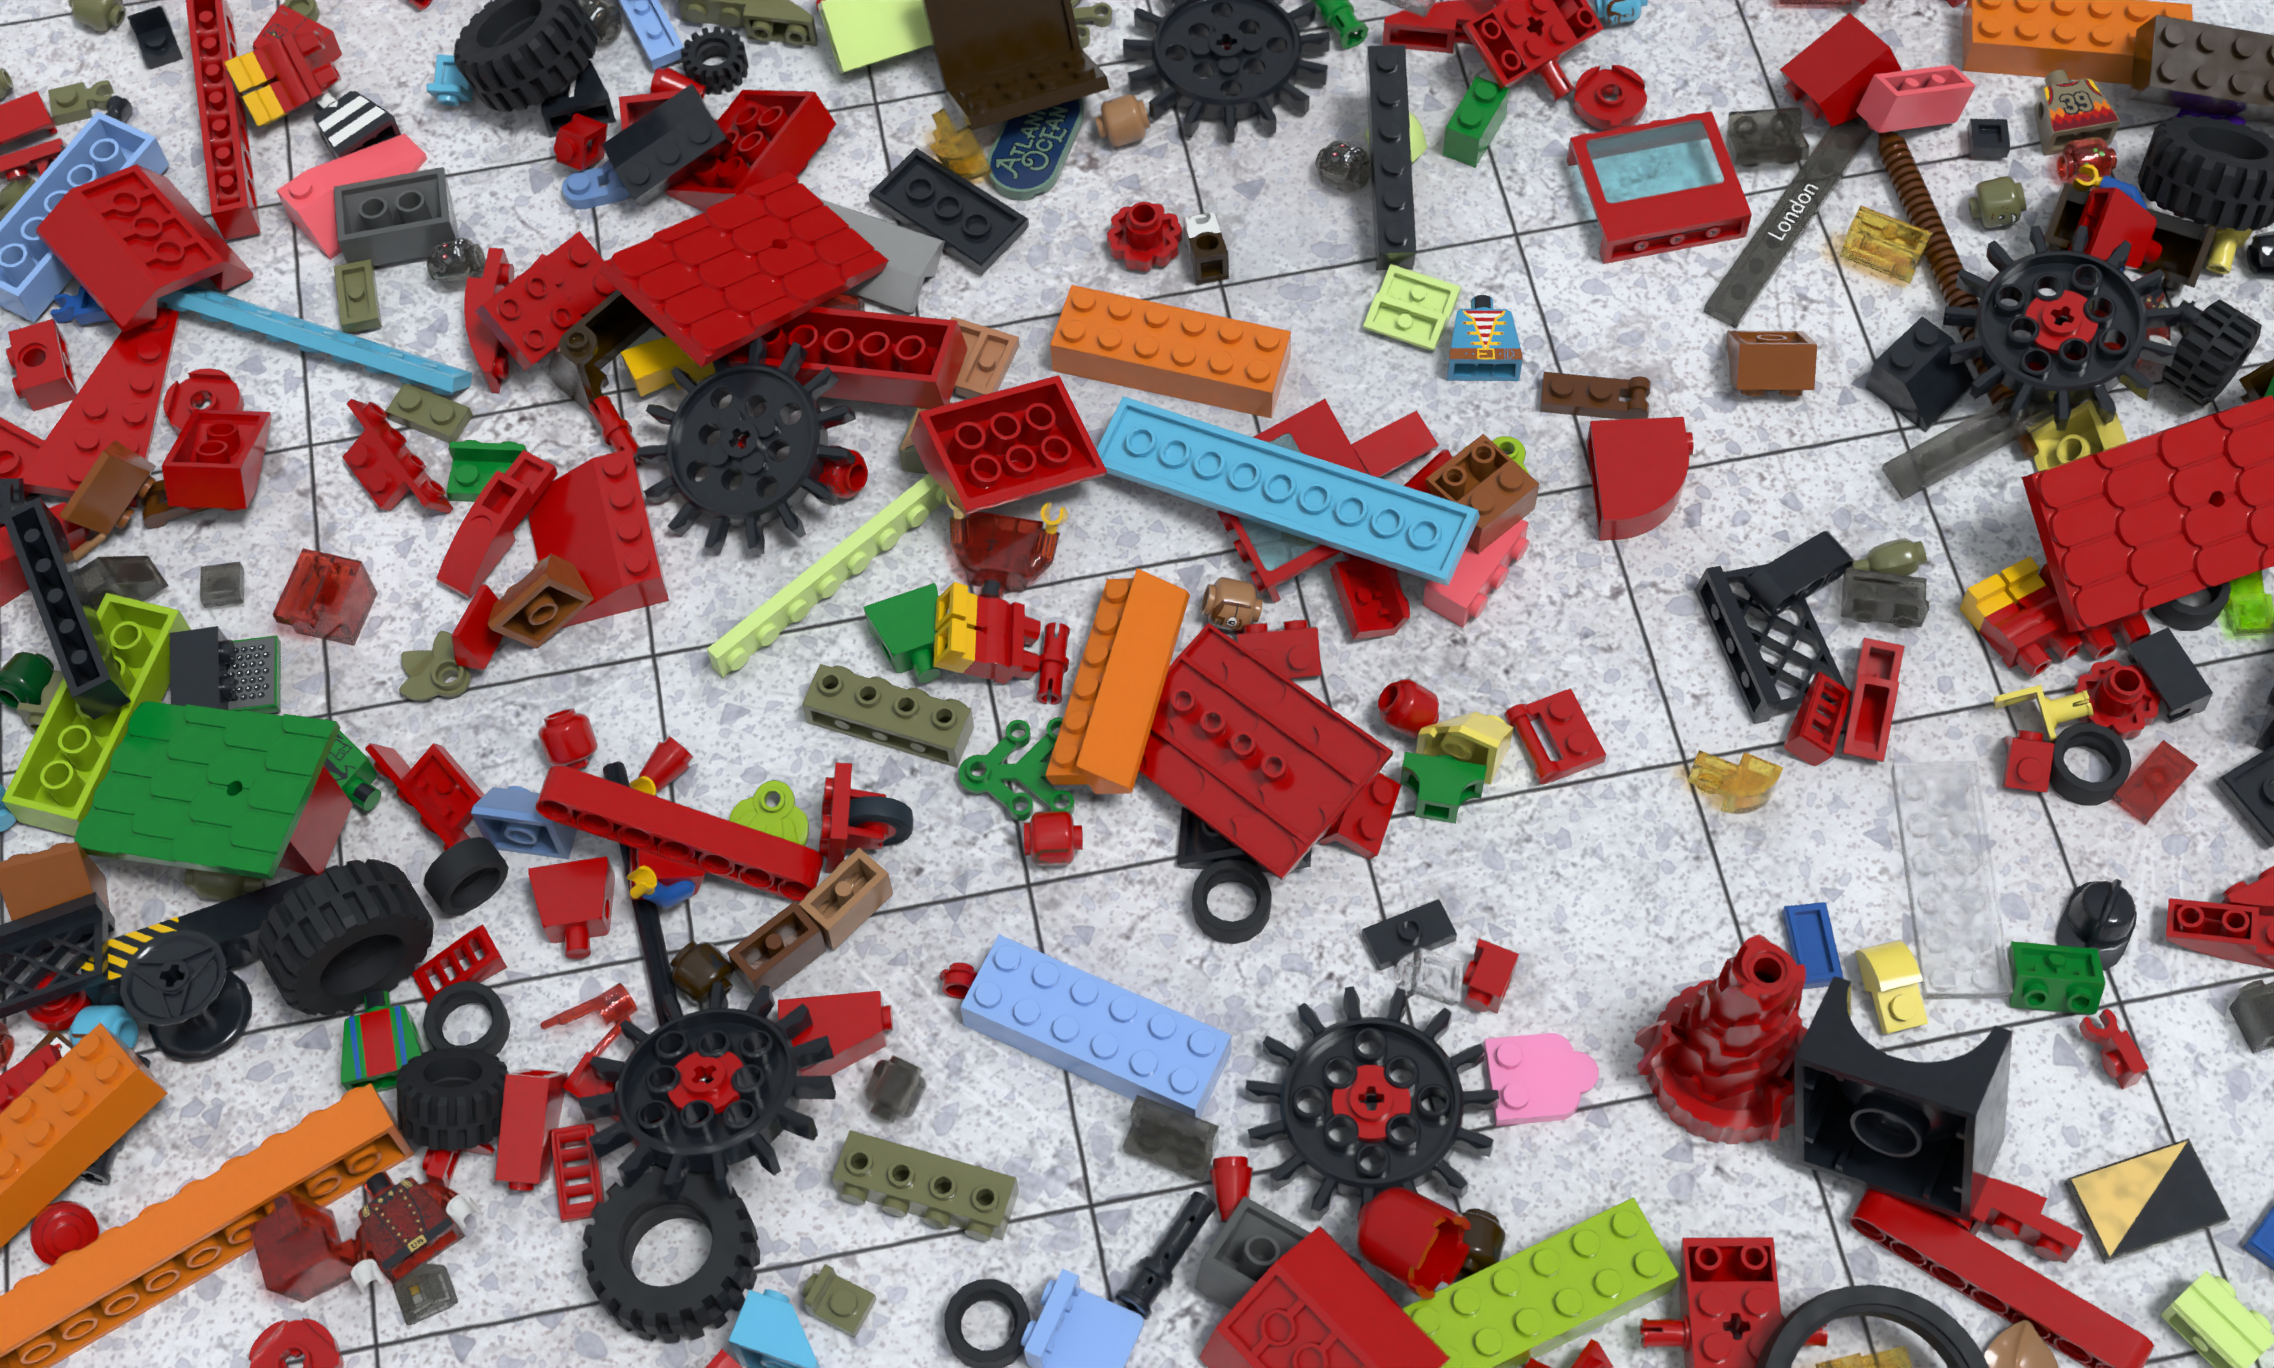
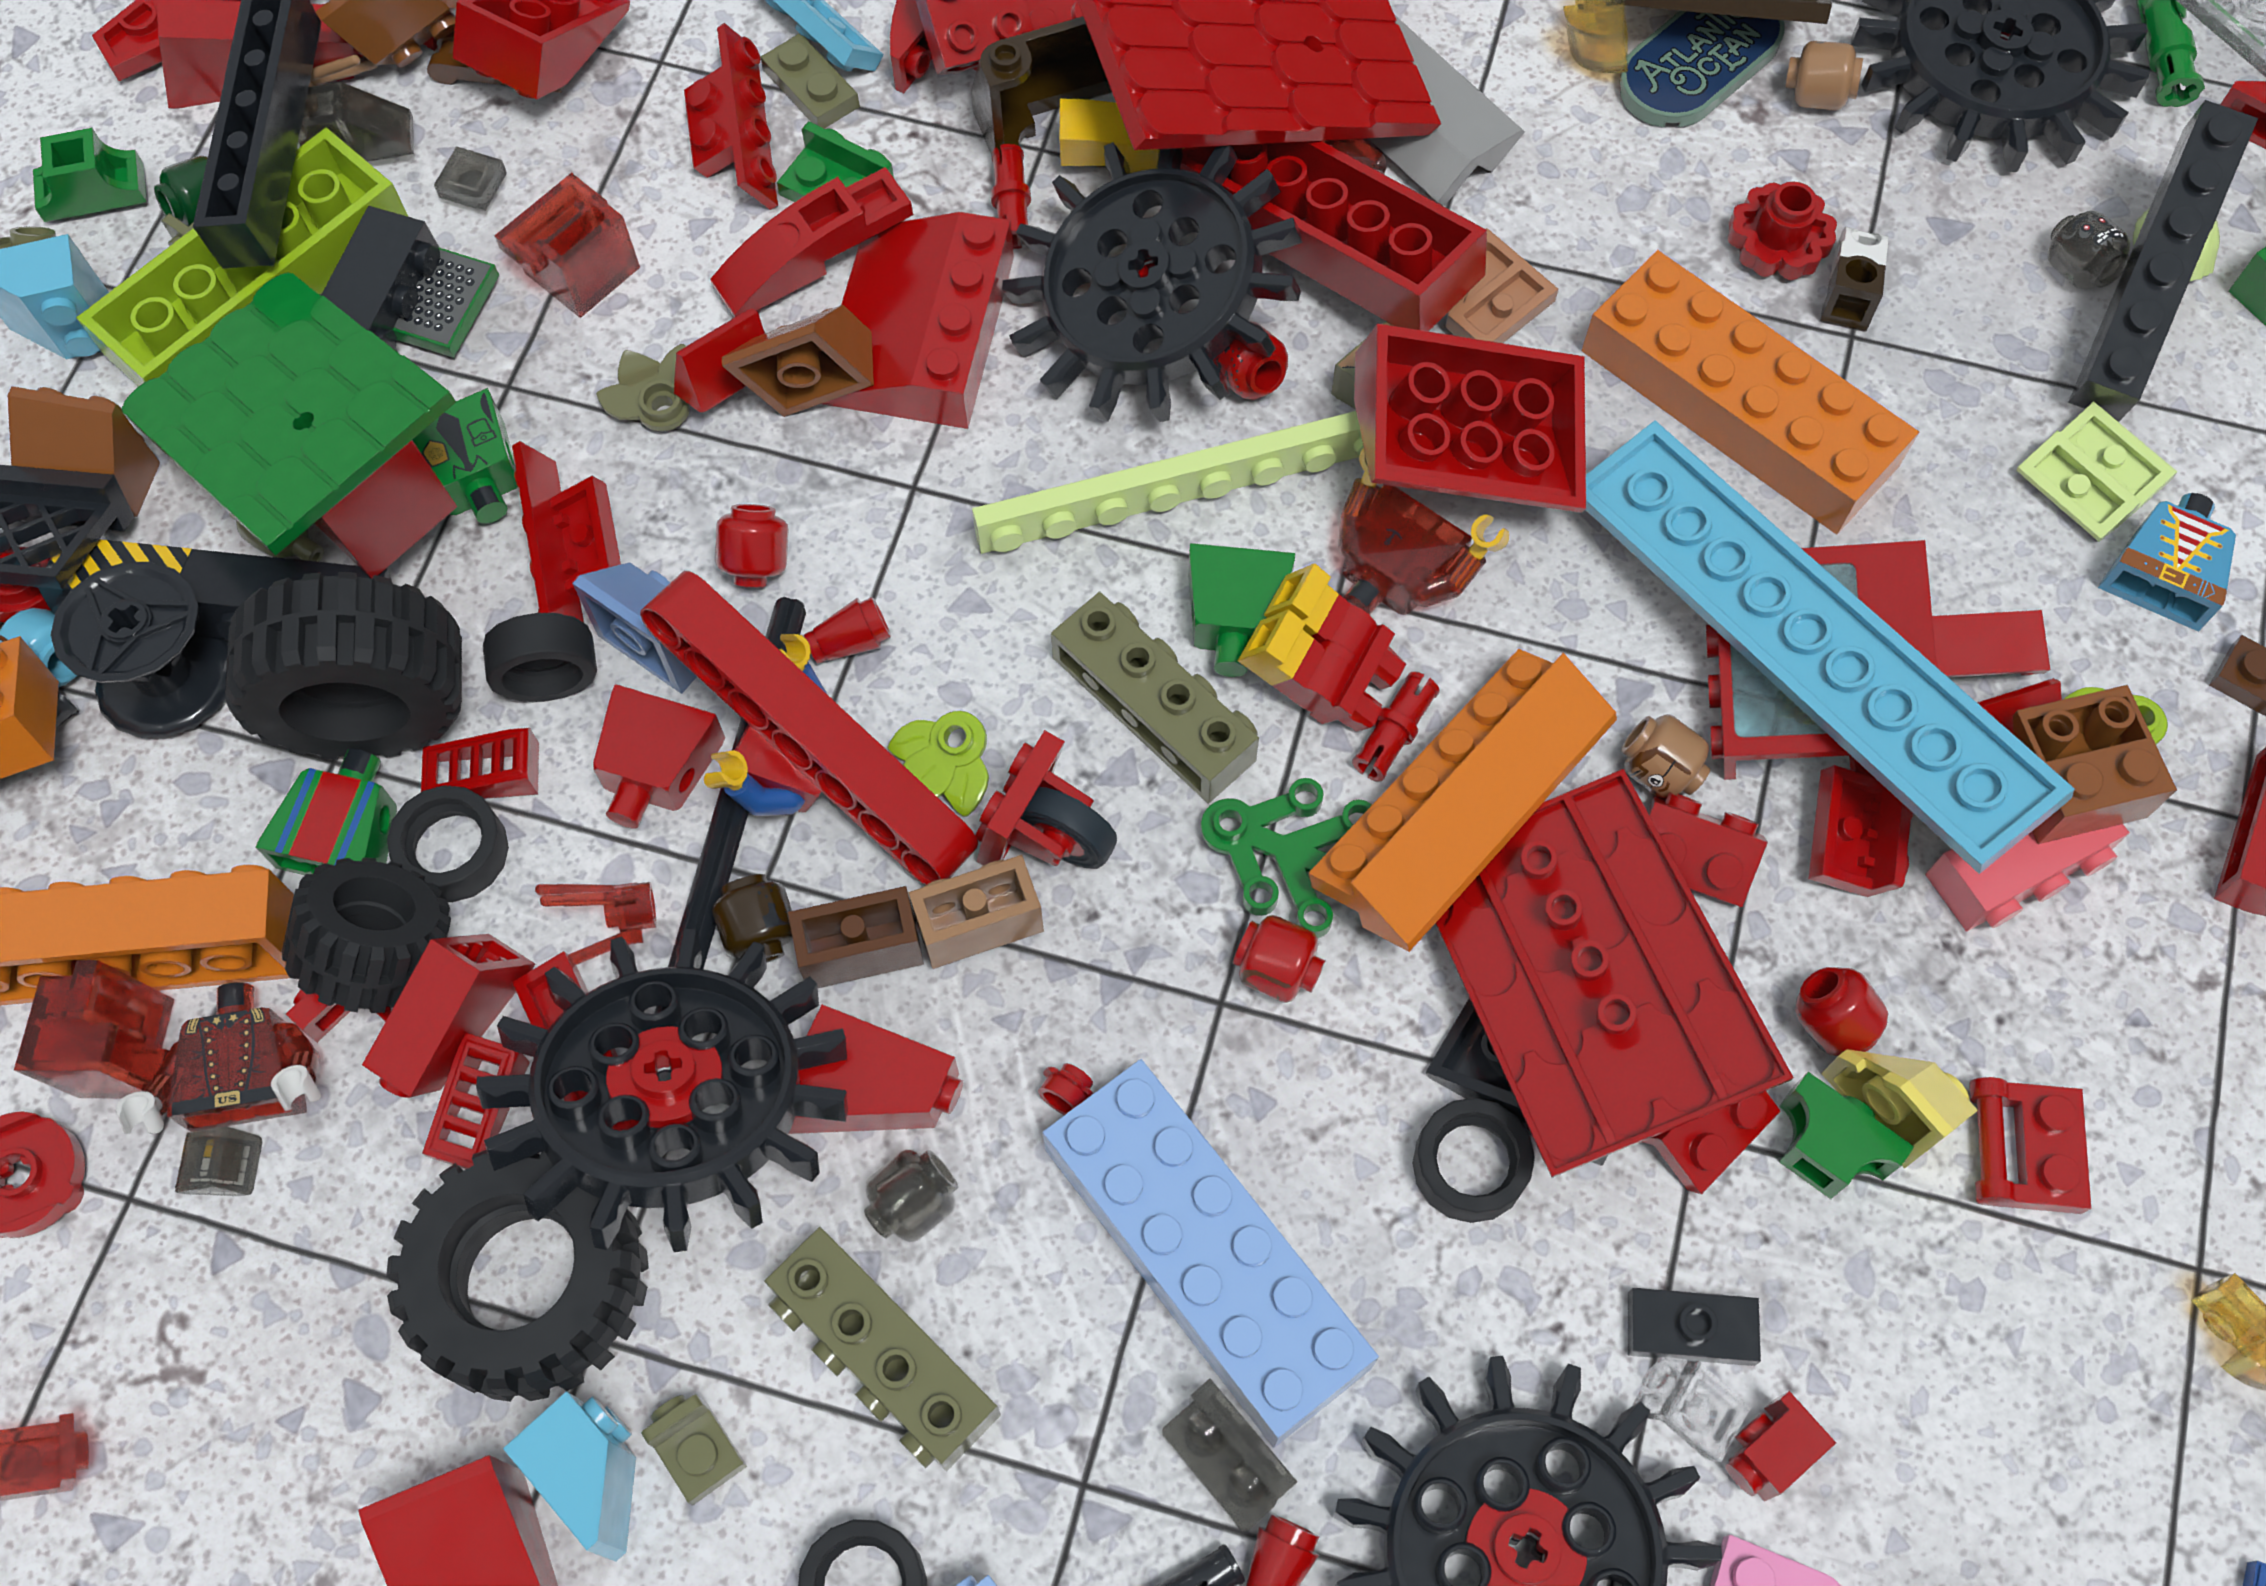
camera: 25 degrees right, 5 degrees up
black plate [869,148,1029,274] -> none

